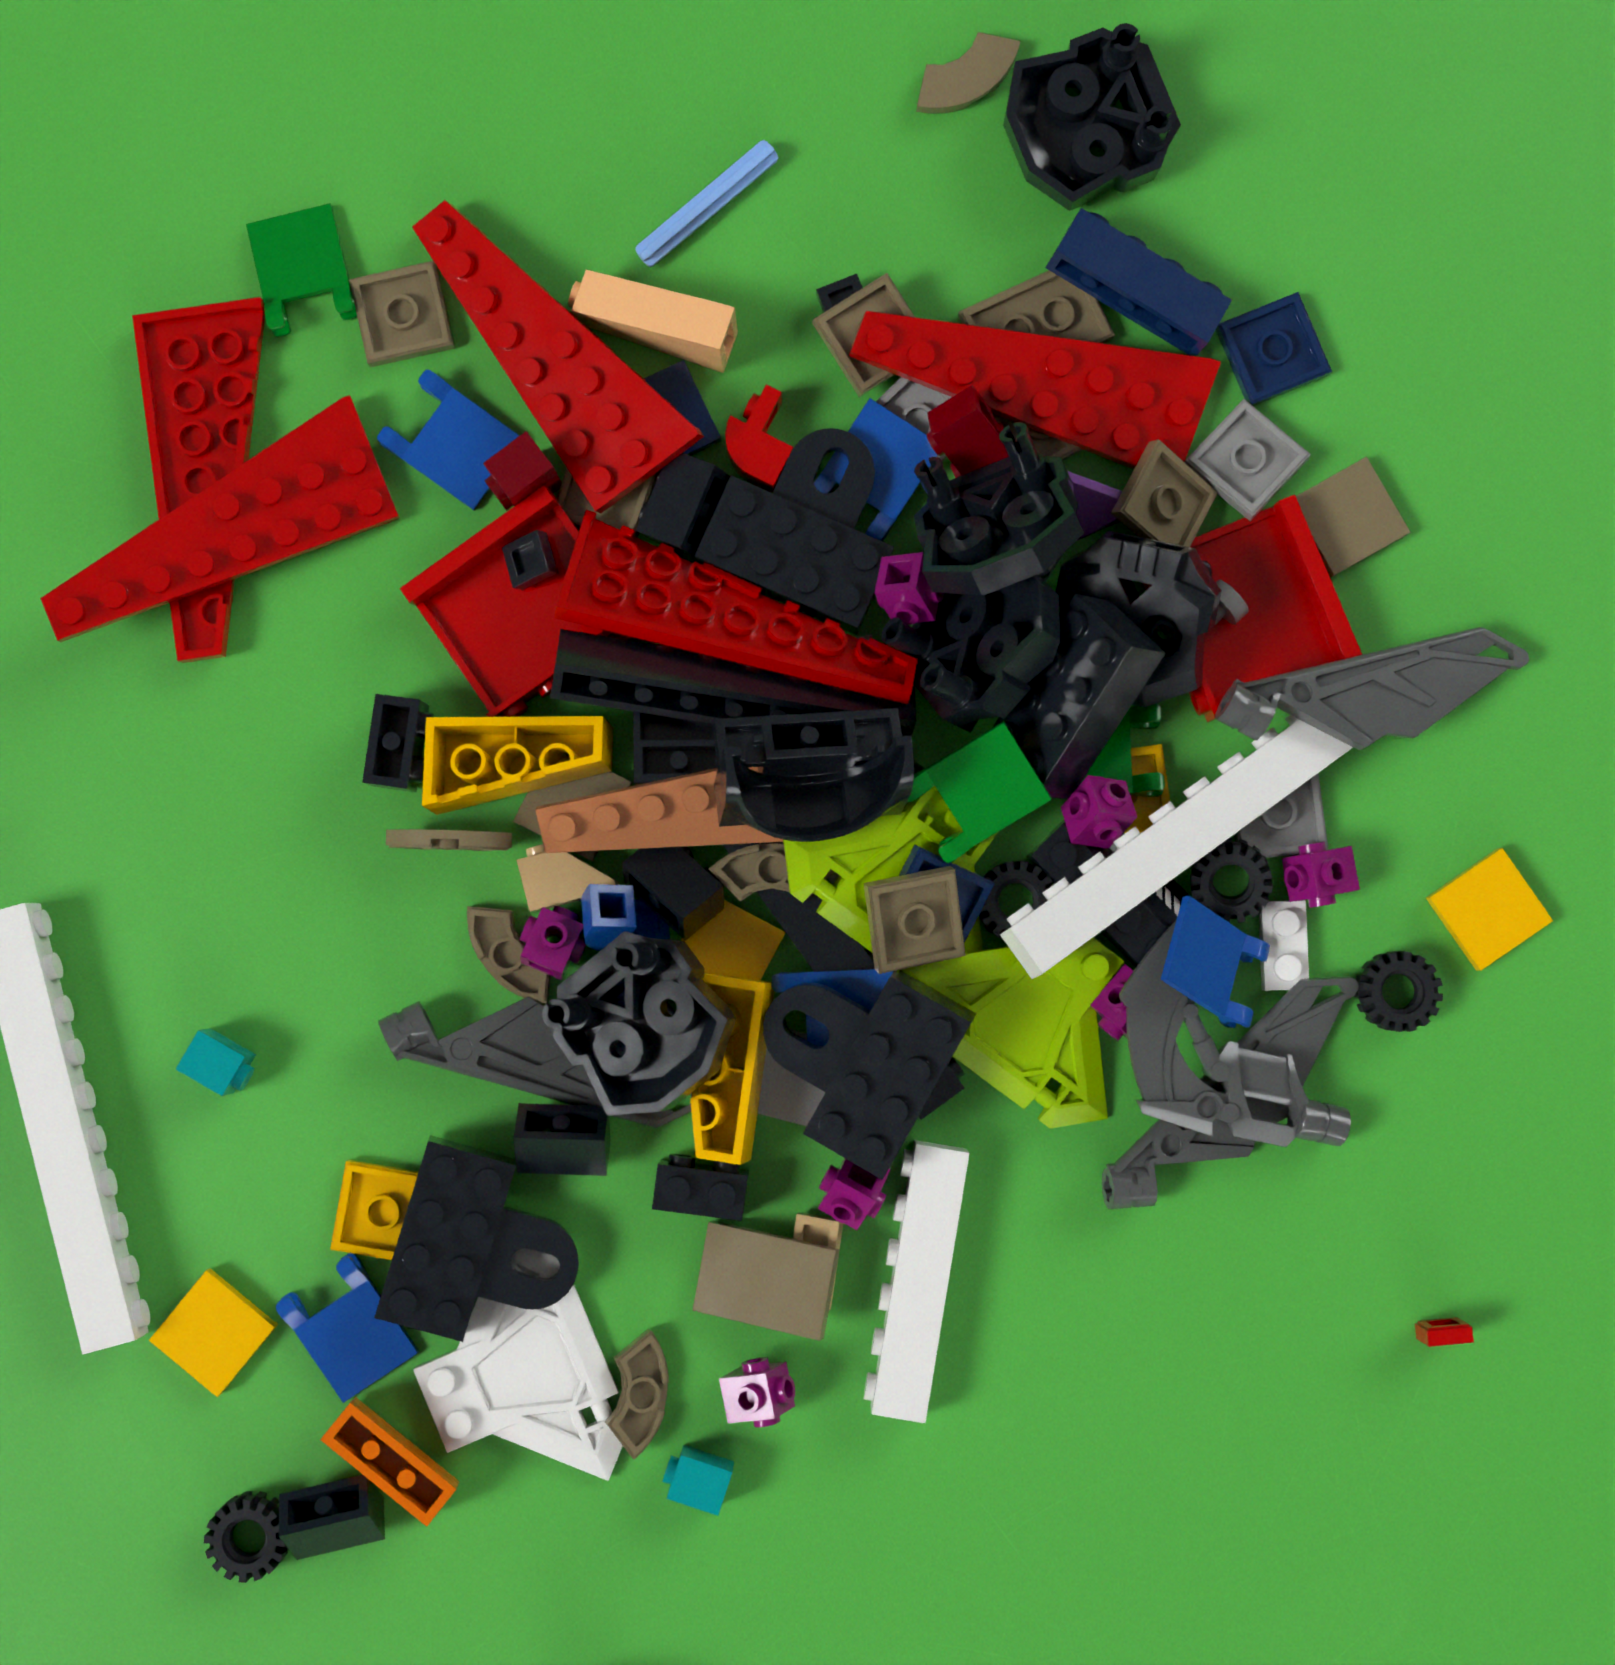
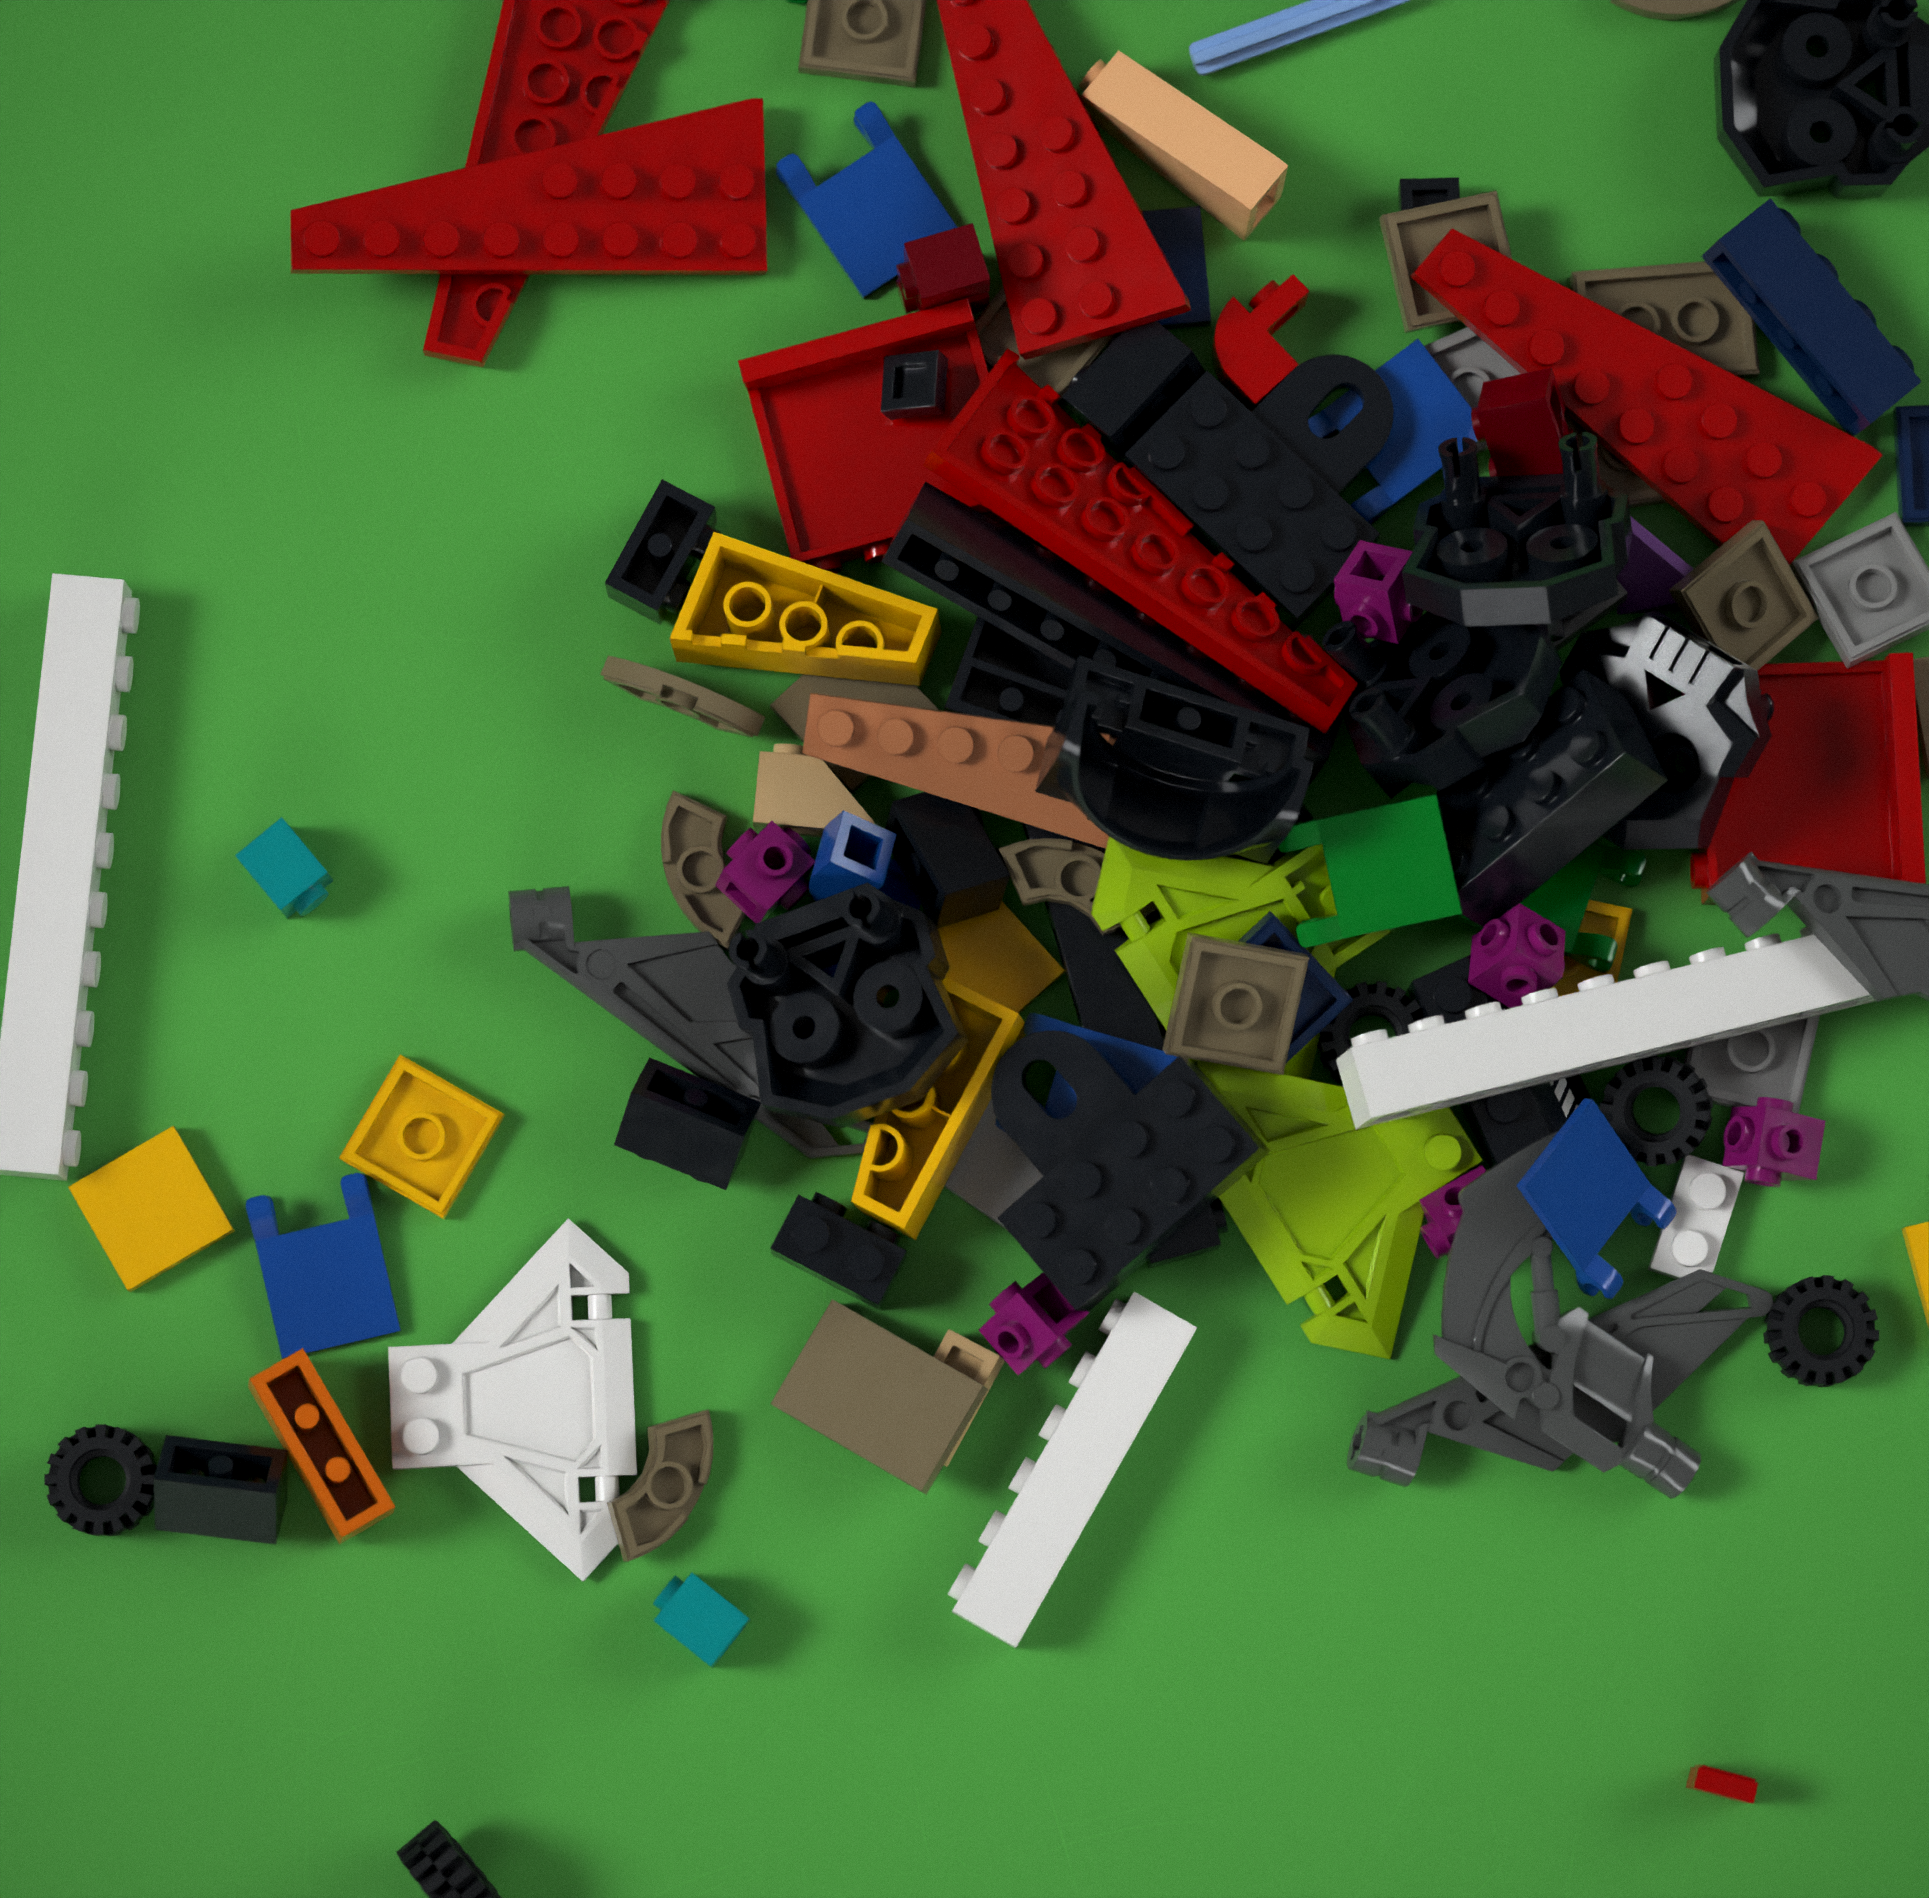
camera: 15 degrees right, 5 degrees down
black brick [374,1135,579,1342] -> none
magenta brick [719,1357,795,1427] -> none
light grey tile [1215,580,1249,625] -> none

